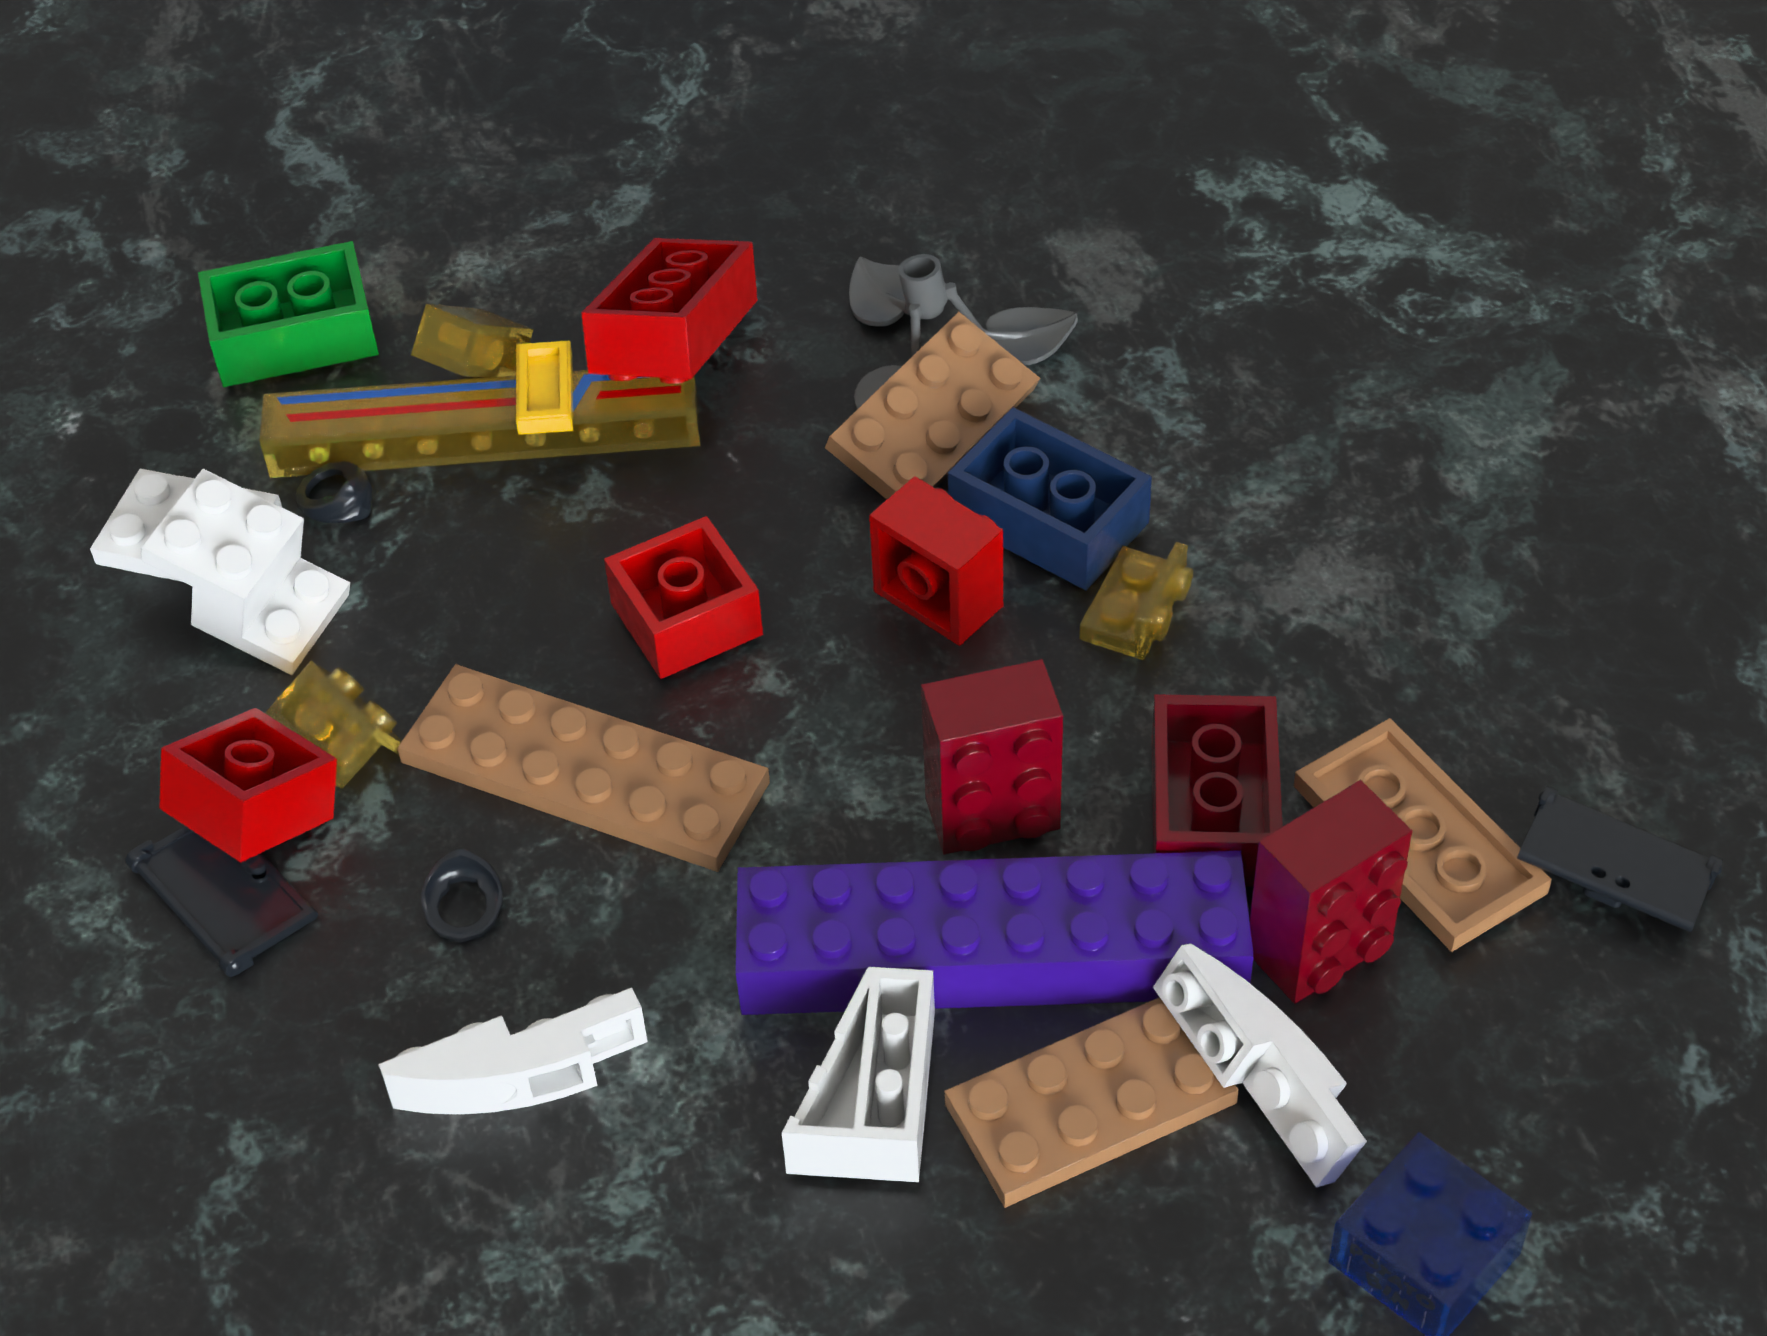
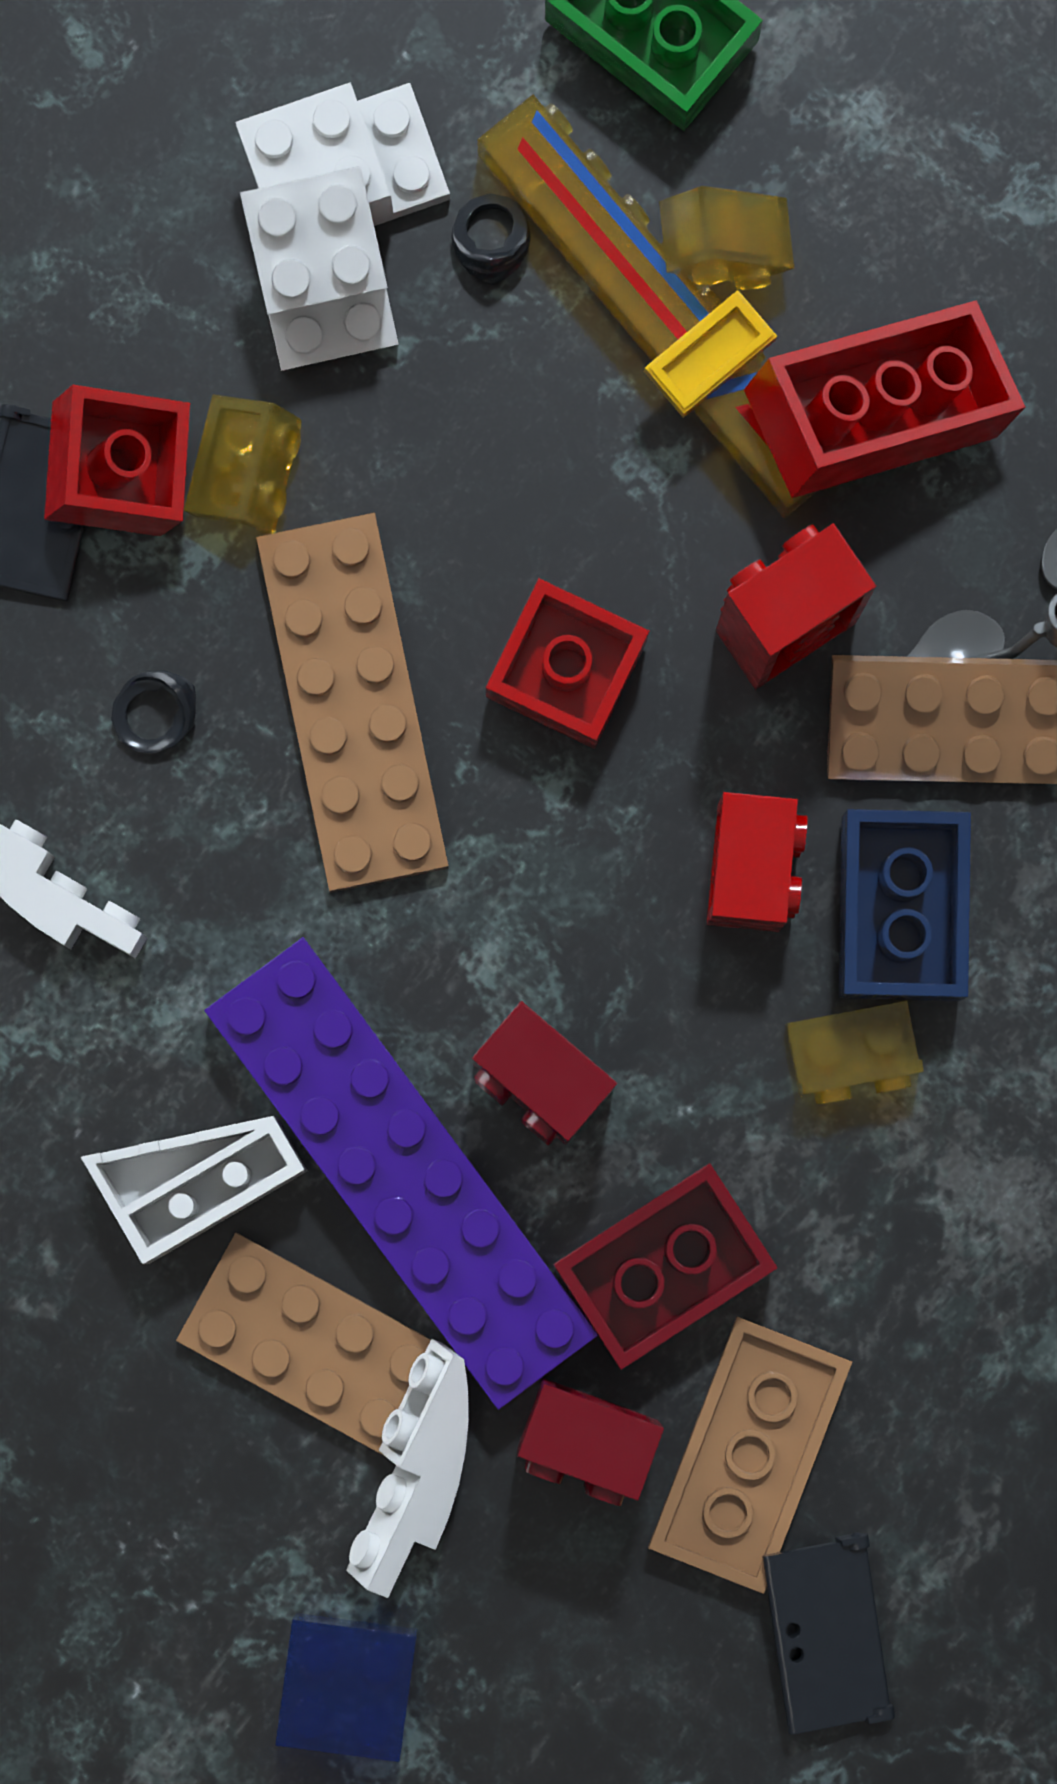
camera: 50 degrees right, 35 degrees up
none -> red brick [716,523,876,690]

